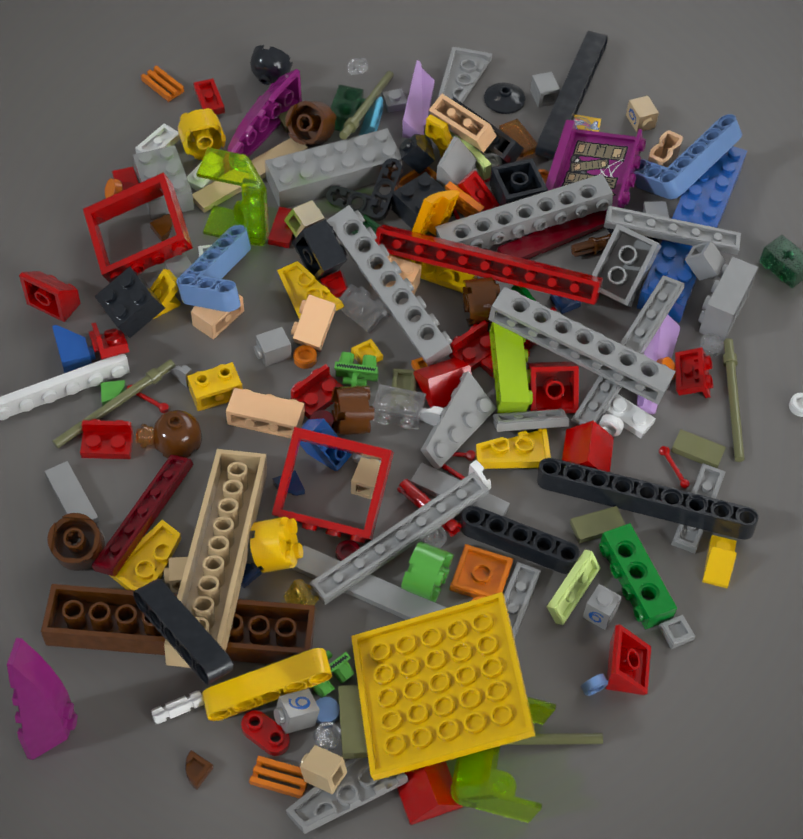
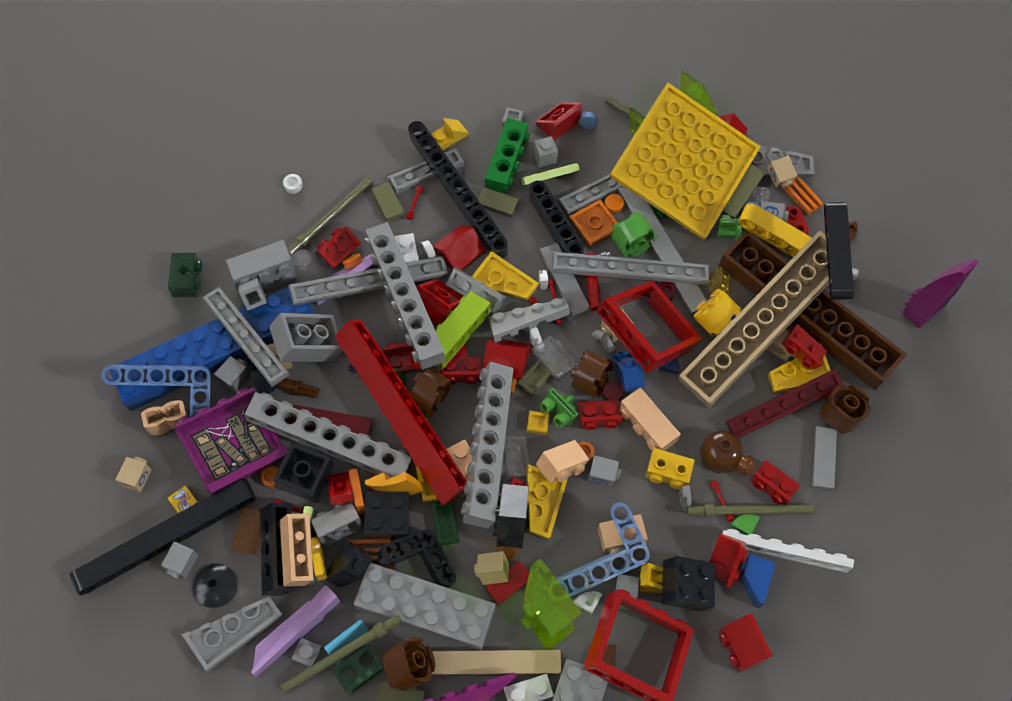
camera: 140 degrees left, 10 degrees up
none -> red bracket [781,324,827,370]

